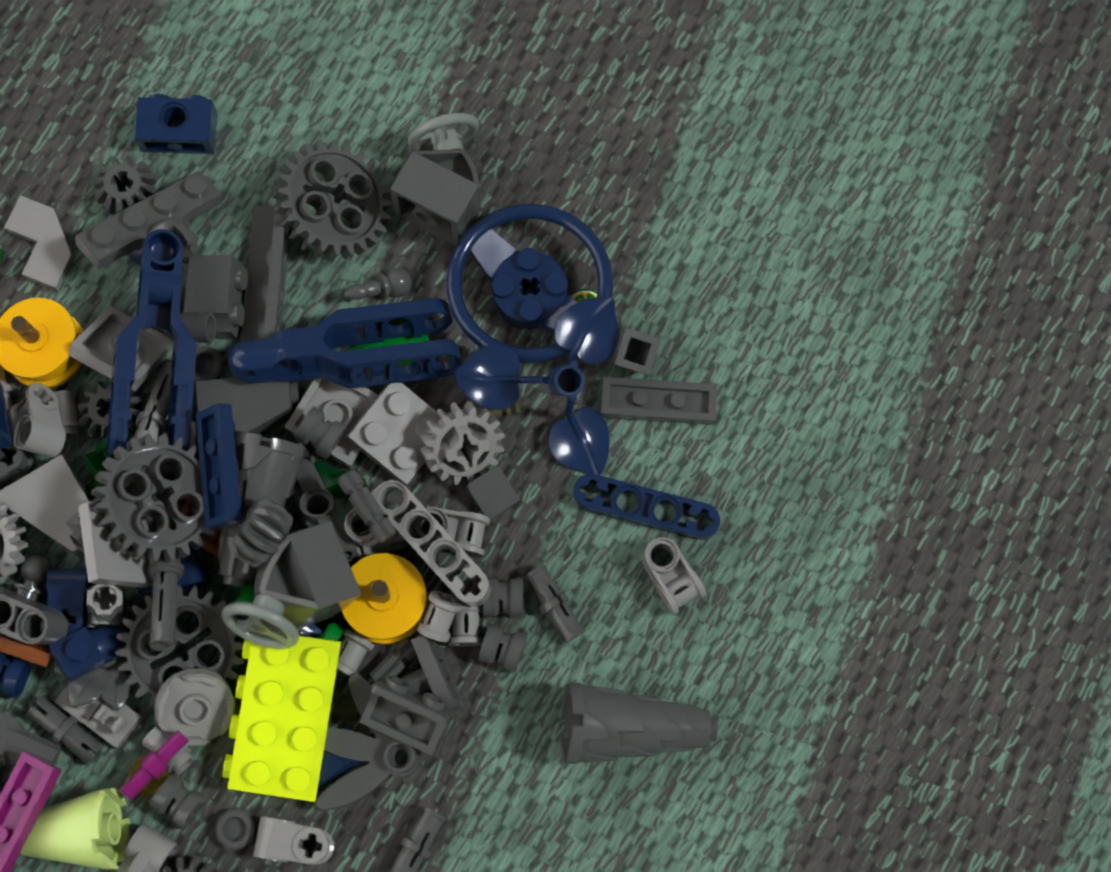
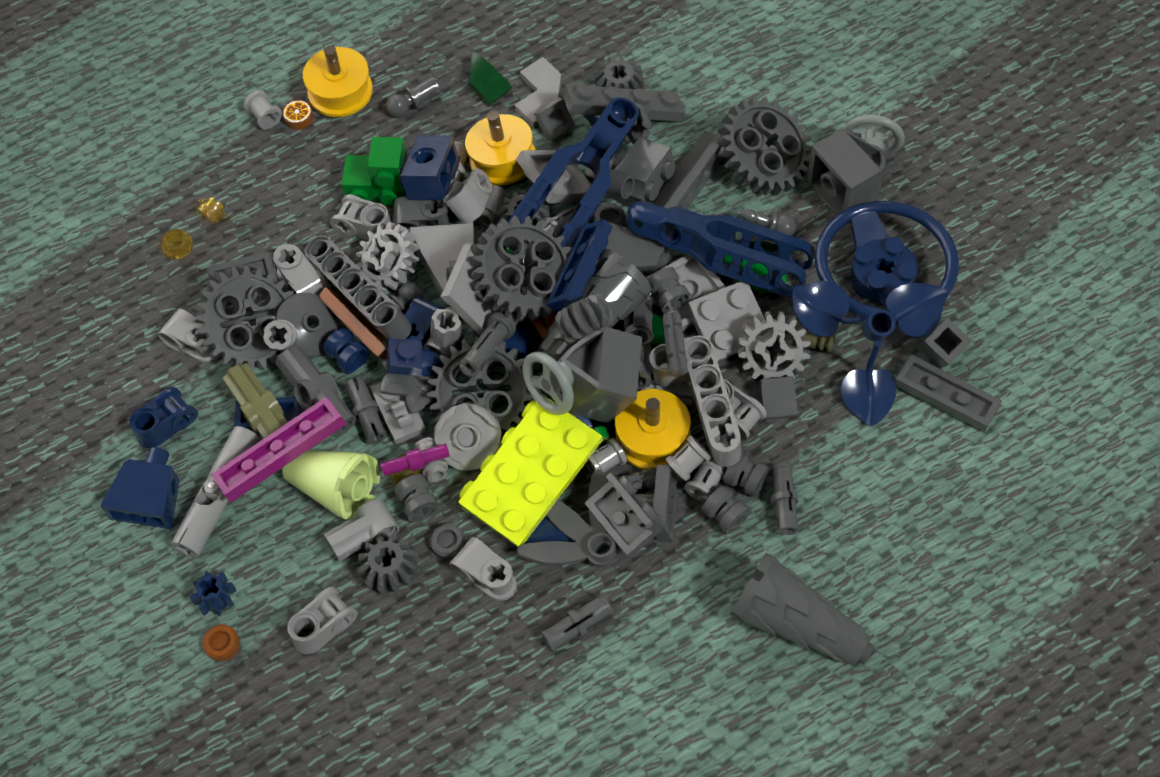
camera: 35 degrees right, 15 degrees down
dark blue brick [134,94,217,154] -> none
dark blue beam [574,474,720,540] -> none
light grey piece [642,537,707,615] -> none
none -> dark grey plate [534,98,575,141]

